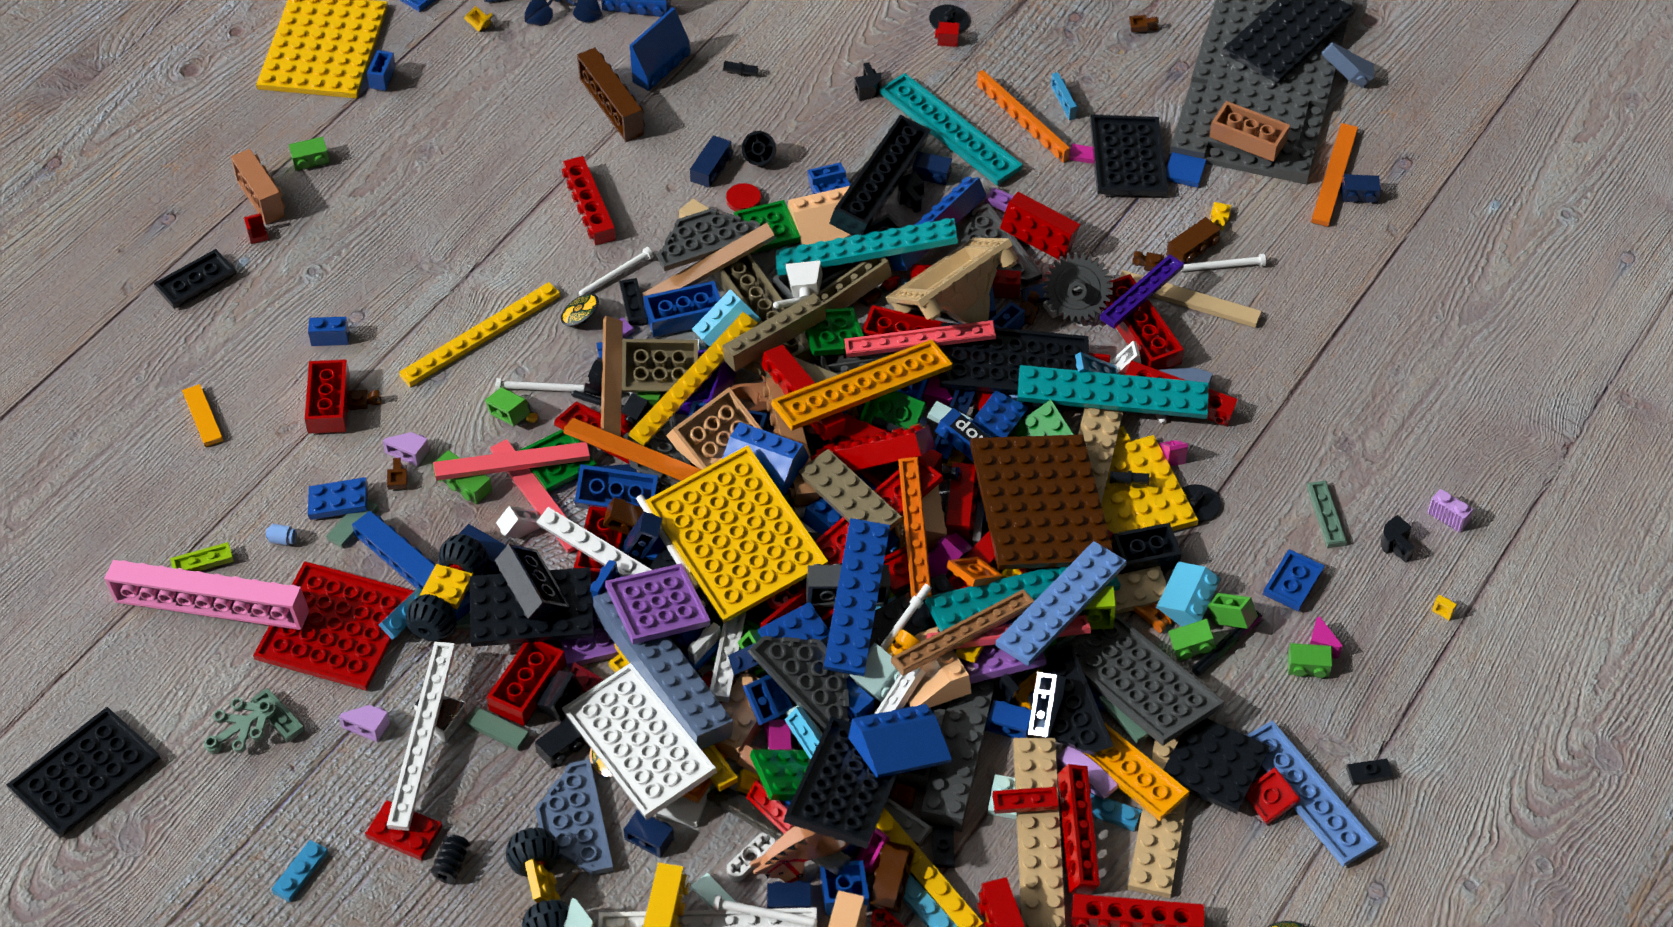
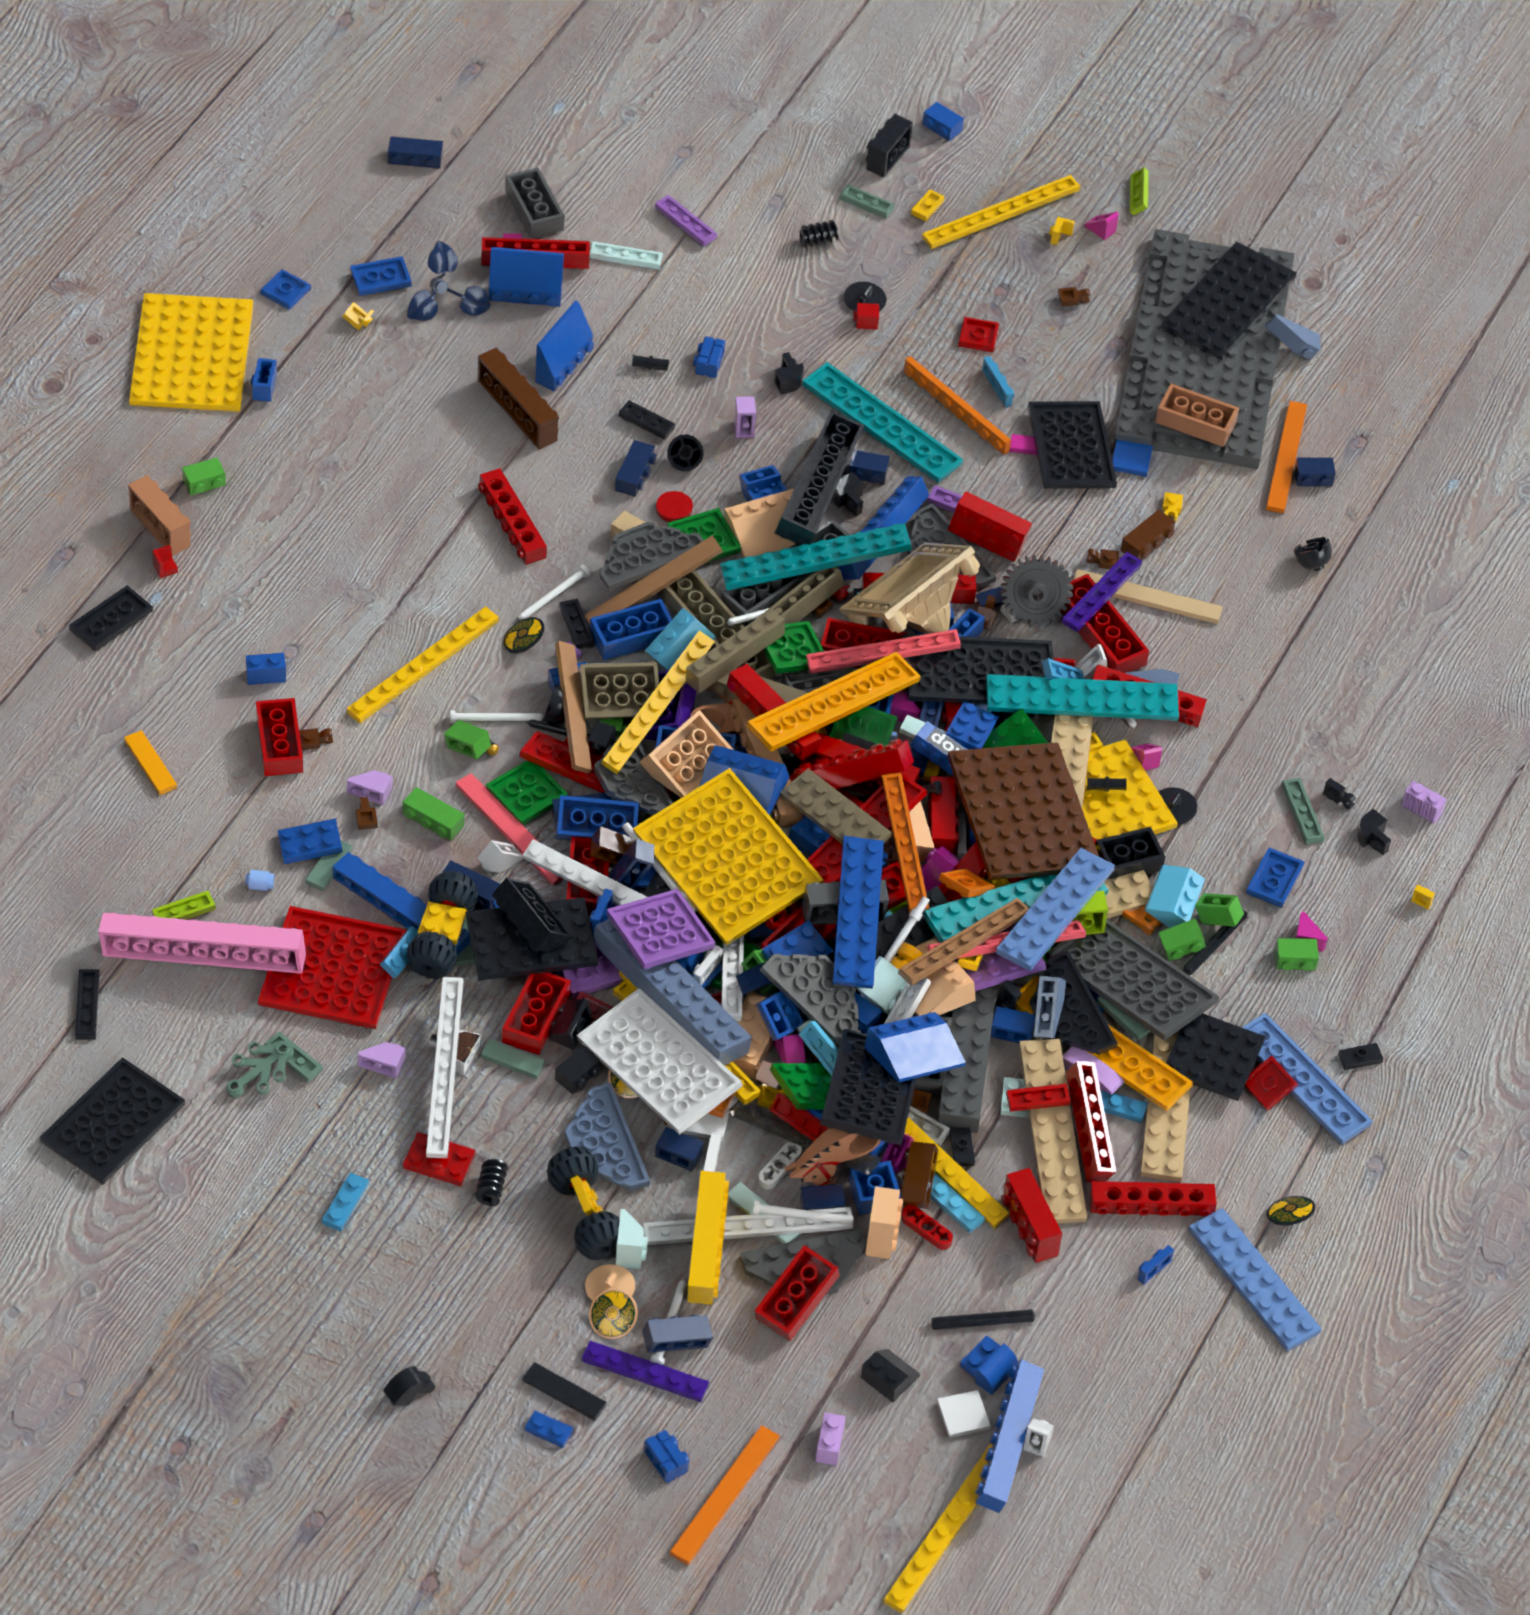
camera: 10 degrees left, 0 degrees up
coral tile [433,442,590,481] -> none
orange tile [564,418,701,481] -> none
white torso [786,261,823,301] -> none
white bar [1181,254,1266,272] -> none
none -> black tile [75,969,100,1040]
none -> black plate [619,400,675,439]
none -> blue brick [693,336,725,378]
none -> white beam [703,1133,722,1172]
none -> lavender brick [734,396,756,438]
none -> red tile [958,317,999,353]
none -> black cylinder [1294,537,1332,571]
none -> black plate [1323,778,1356,809]

